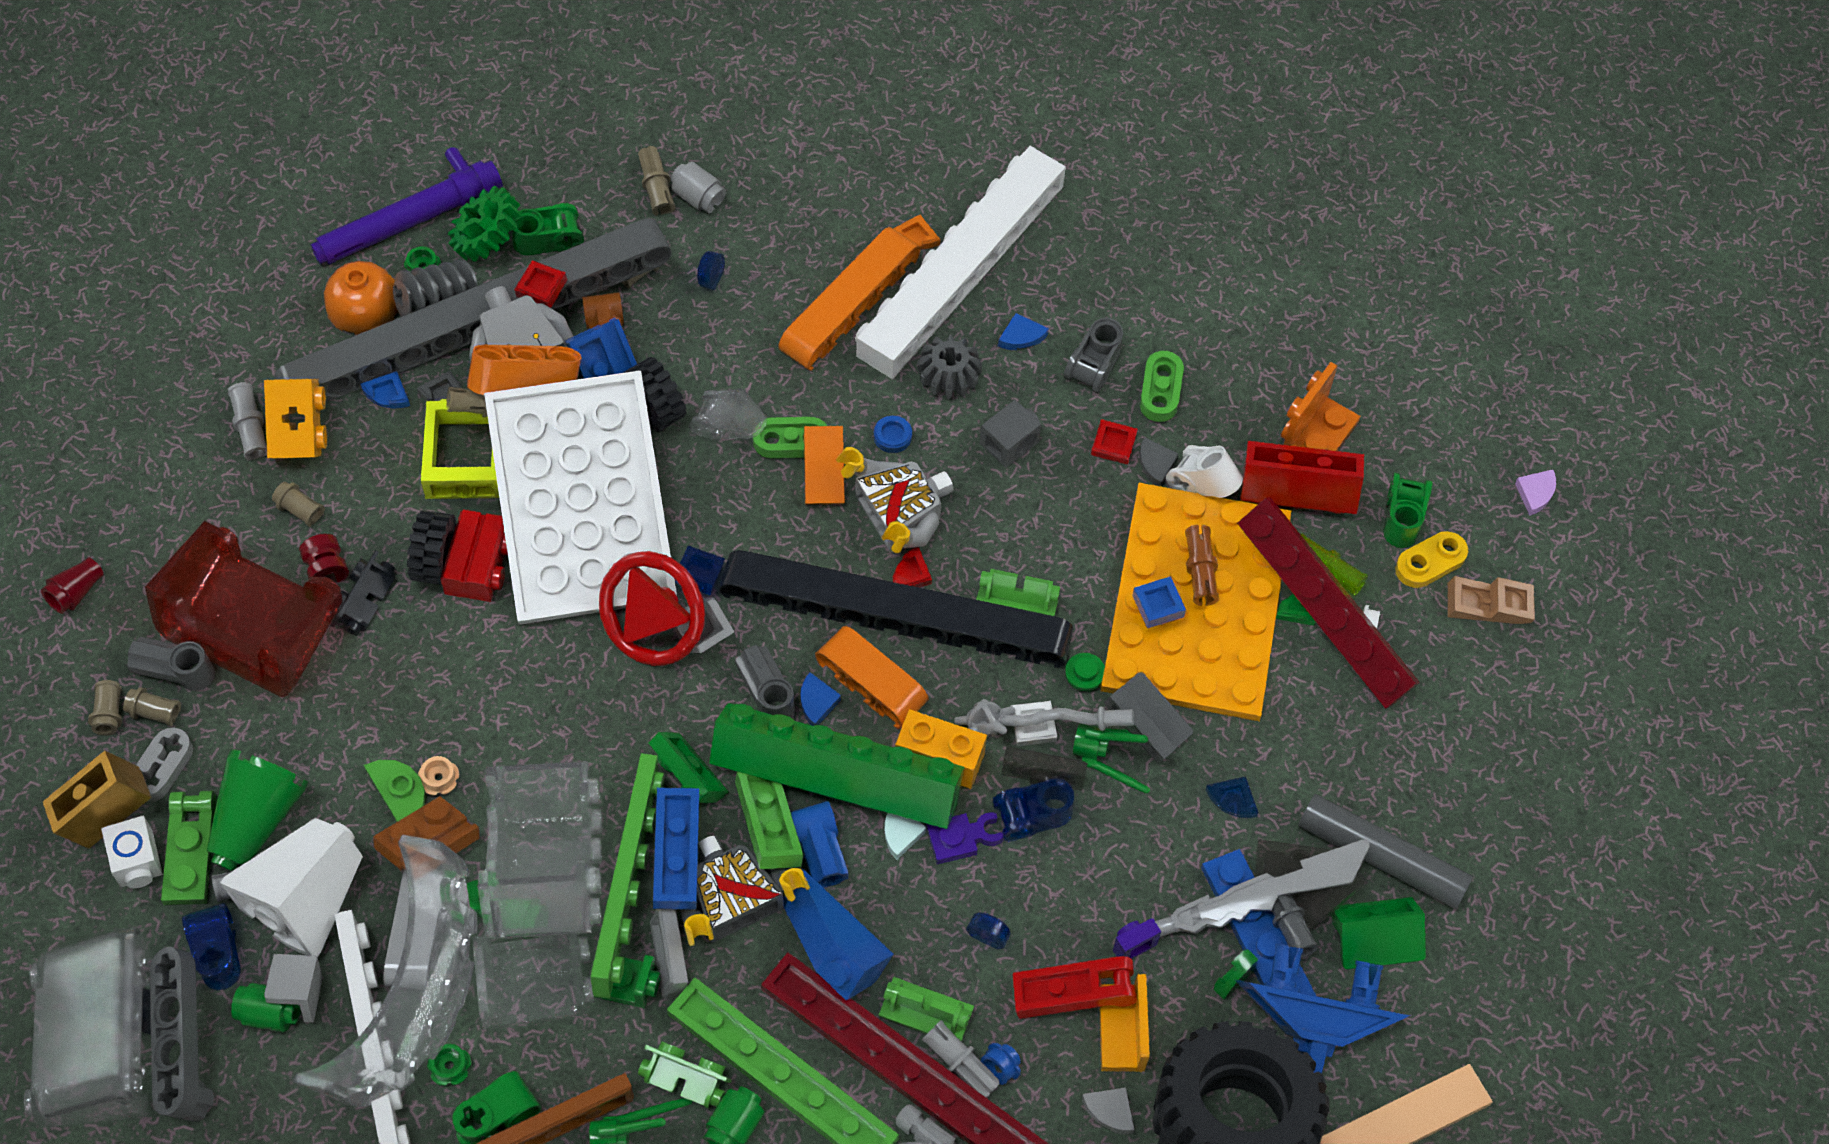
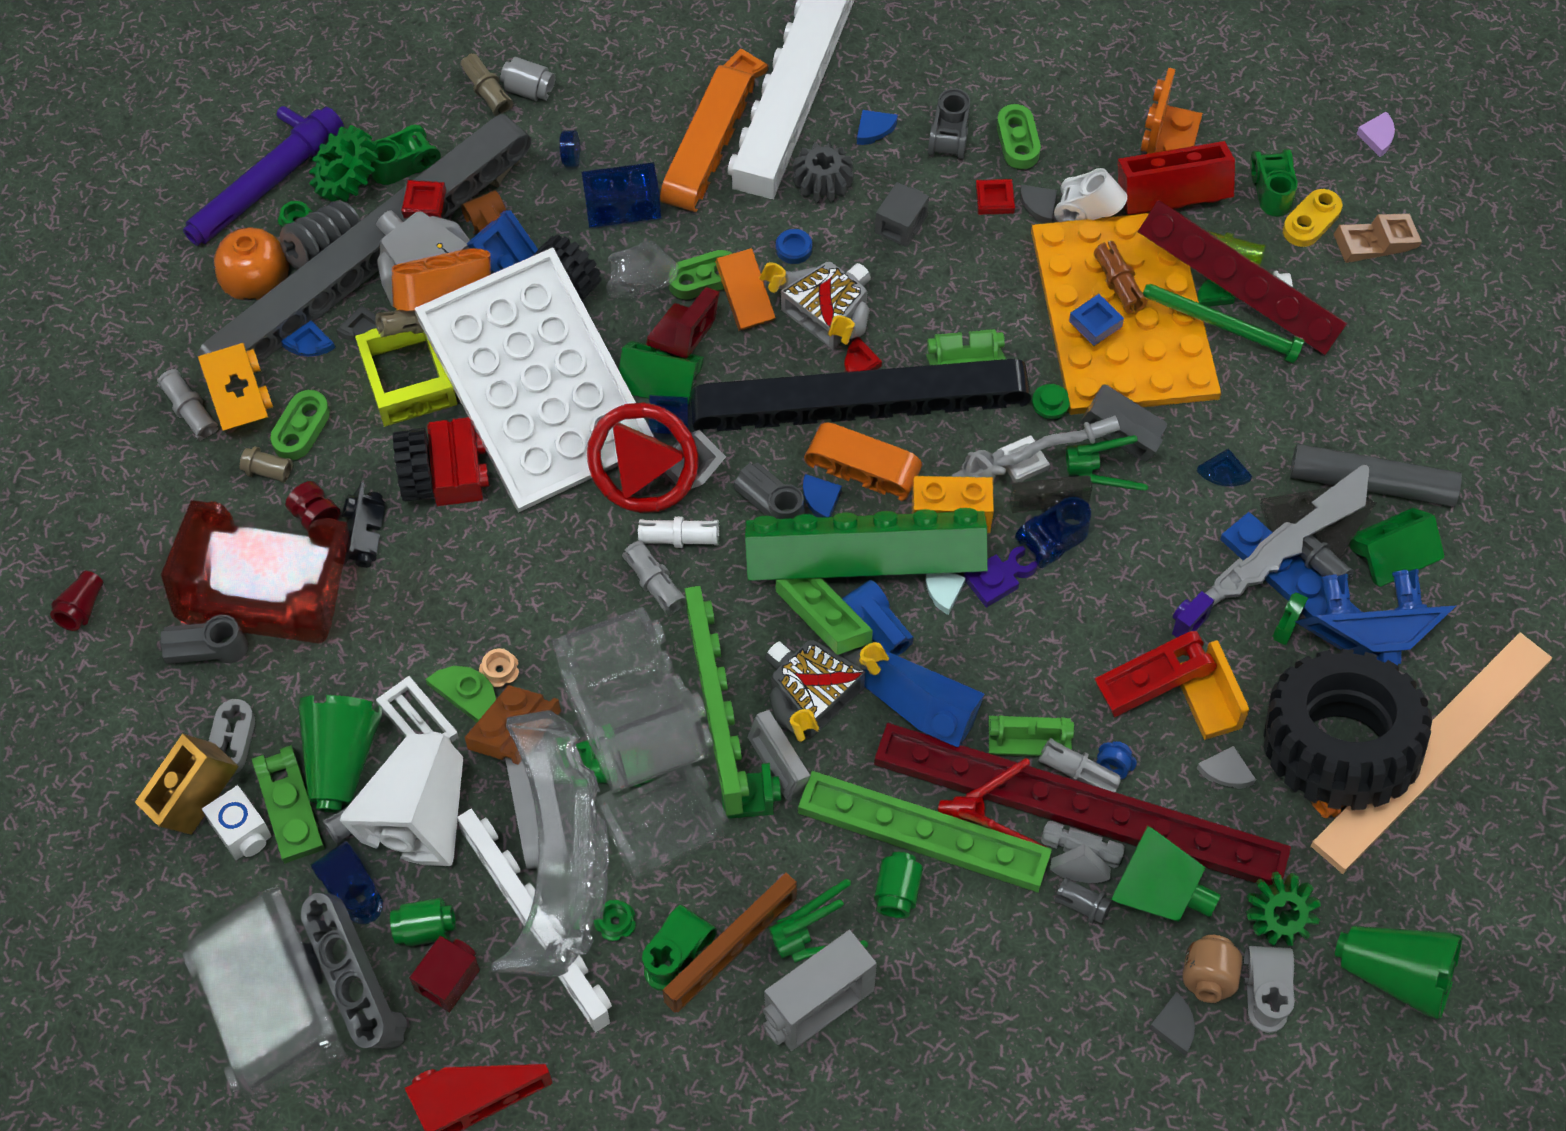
camera: 15 degrees left, 0 degrees up
dark tan pin [88,680,122,735] -> none
dark tan pin [123,687,181,726] -> none
light grey panel [264,954,322,1022] -> none
hinge [638,1041,732,1109] -> none
green plate [648,732,729,803] -> none
blue plate [653,788,699,910] -> none
clear blue tile [966,913,1011,949] -> none
none -> bright green plate [270,390,330,460]
none -> white tile [376,676,459,742]
none -> dark red brick [409,935,480,1013]
none -> clear blue brick [581,162,661,228]
none -> green panel [619,341,704,407]
none -> light grey pin [622,541,686,616]
none -> white pin [638,517,719,548]
none -> dark red panel [646,287,720,359]
none -> red plant [938,758,1047,847]
none -> green bar [1143,284,1304,364]

